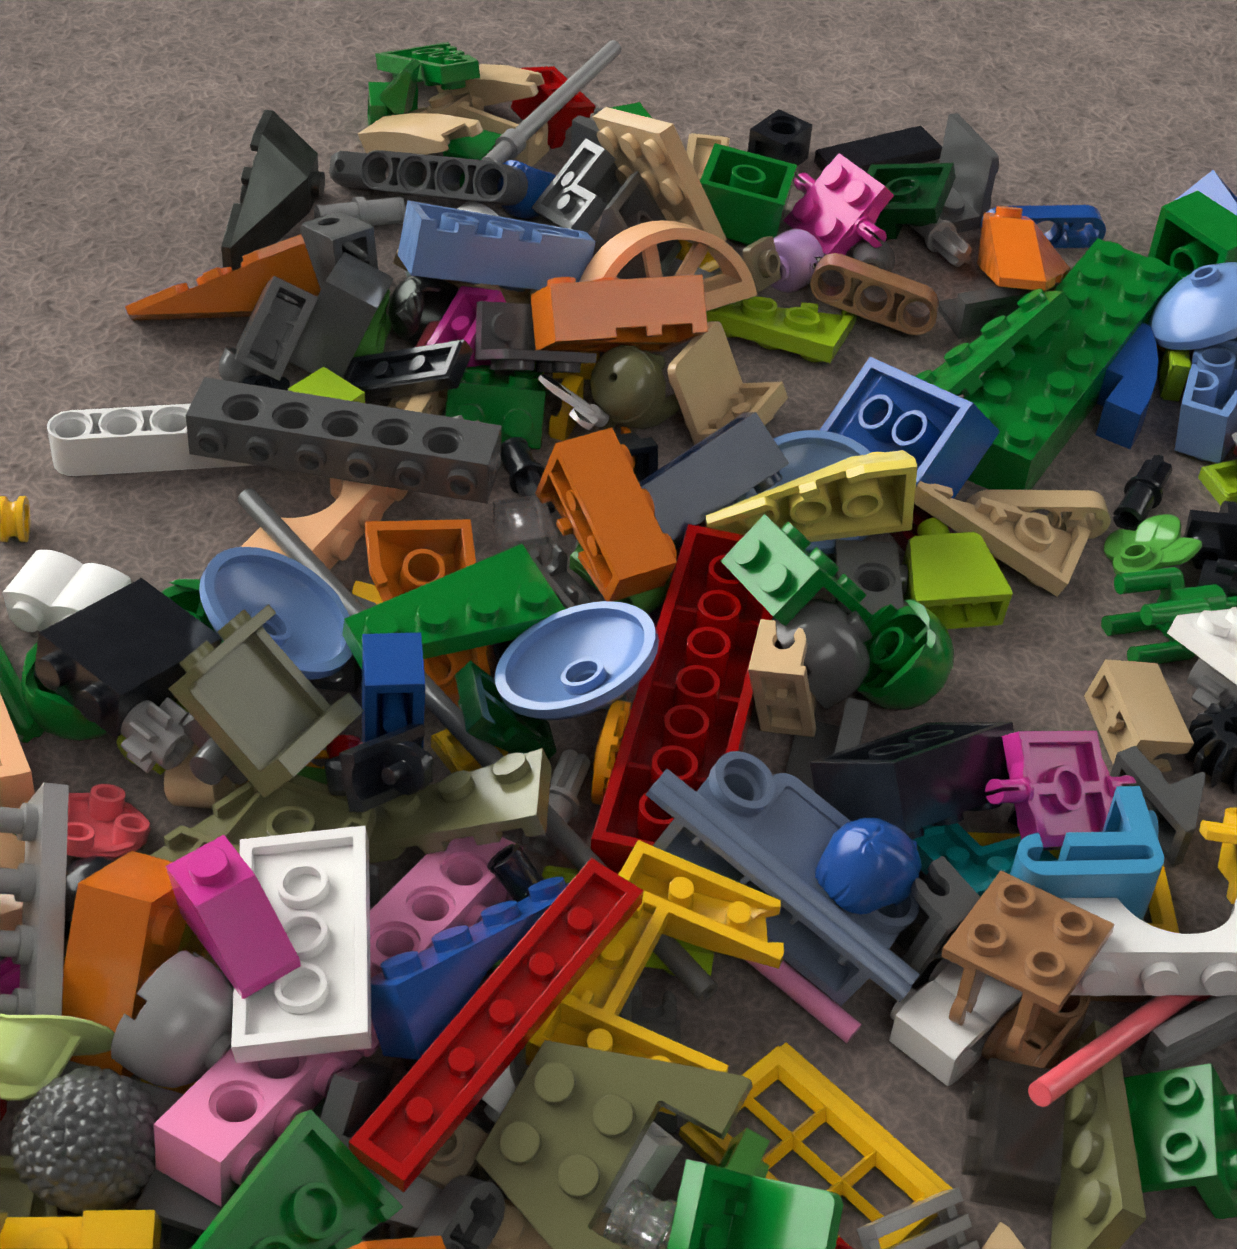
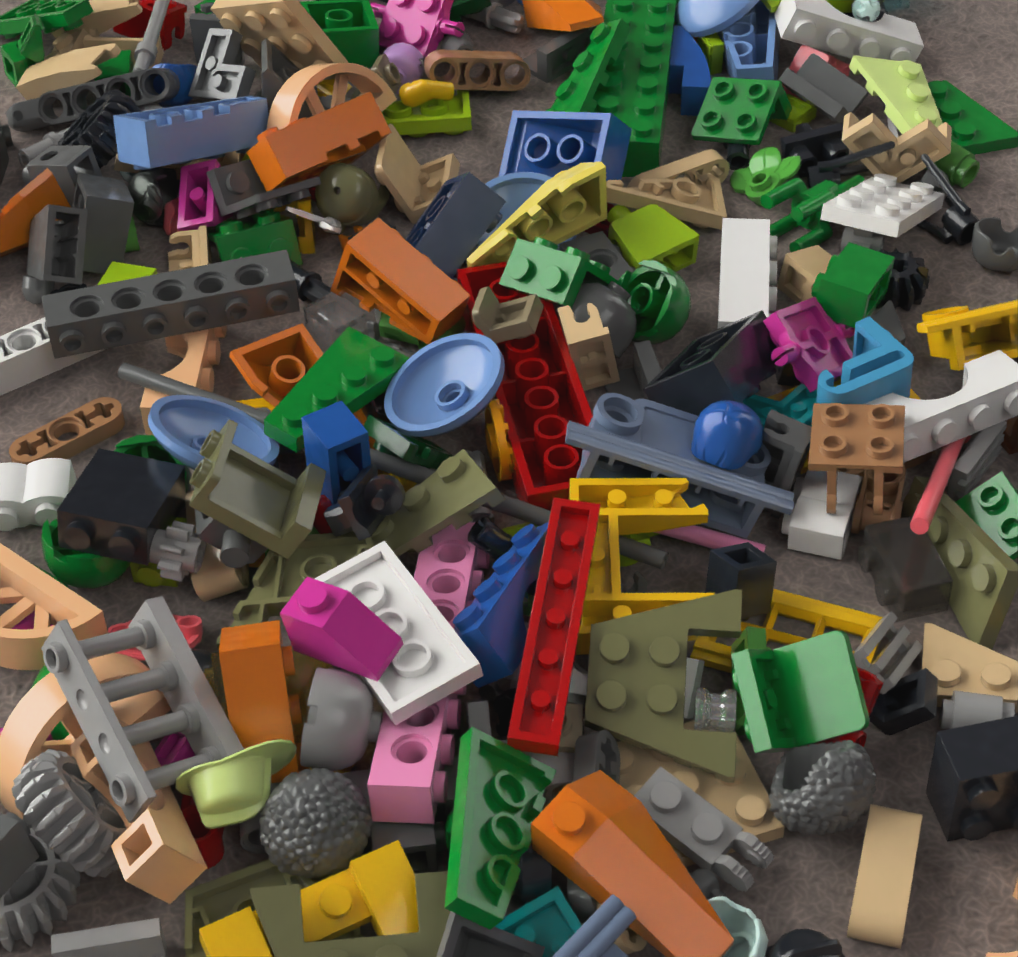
camera: 20 degrees left, 0 degrees up
black tile [344,339,473,402] -> none
none -> medium nougat beam [9,397,125,465]
none -> black gear [58,89,141,169]
none -> yellow arm [399,79,454,107]
none -> dark tan bracket [472,286,544,344]
none -> green bracket [691,77,792,145]
none -> black brick [705,542,777,622]
none -> white brick [718,218,778,329]
none -> green brick [811,242,895,328]

